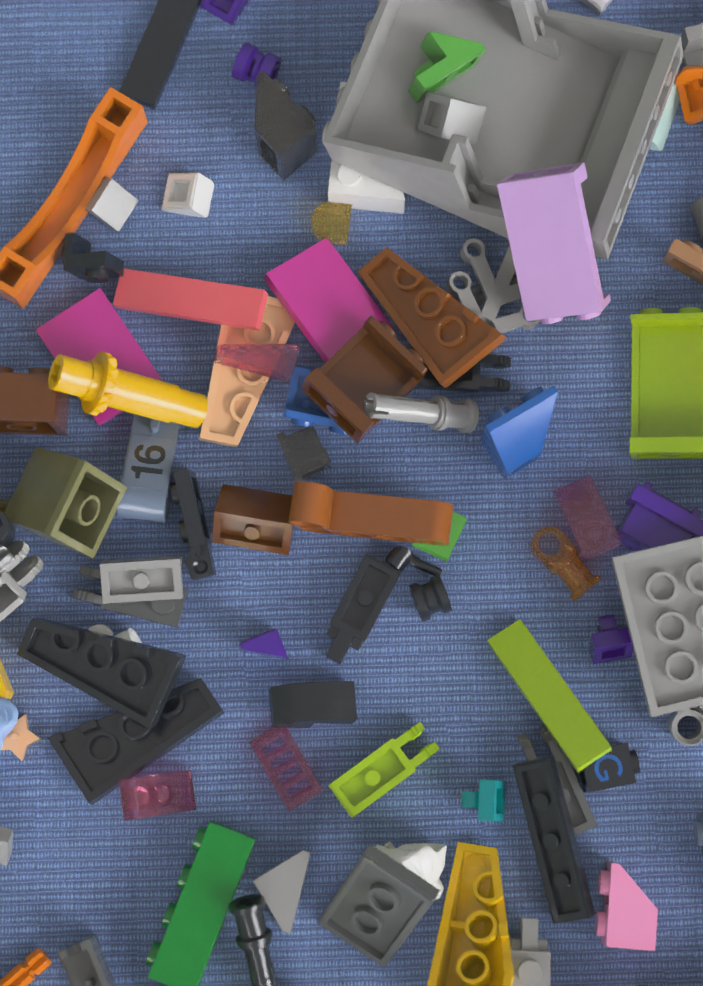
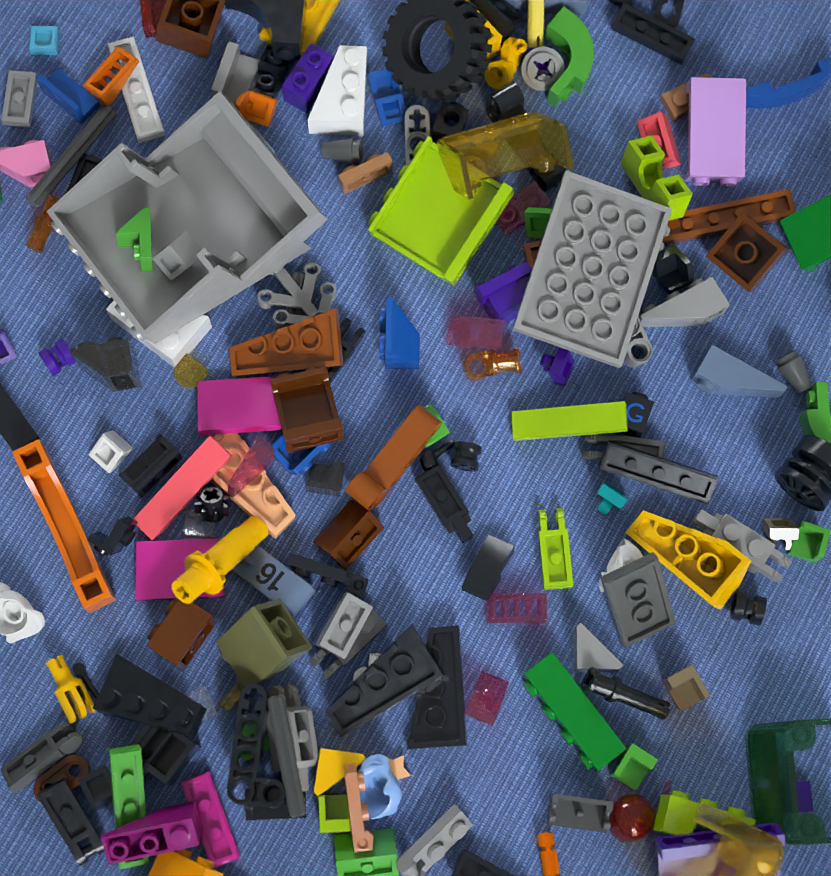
camera: 65 degrees left, 5 degrees down
tile [85,177,139,232] -> none
dark purple slope [240,628,289,659] -> none
light grey pin [363,393,479,433] -> none
lavender panel [497,162,611,324] -> none
bright pink slope [595,861,658,951] -> none
none -> black hinge [118,434,182,498]
none -> clear slope [184,510,216,539]
none -> black gear [194,487,231,523]

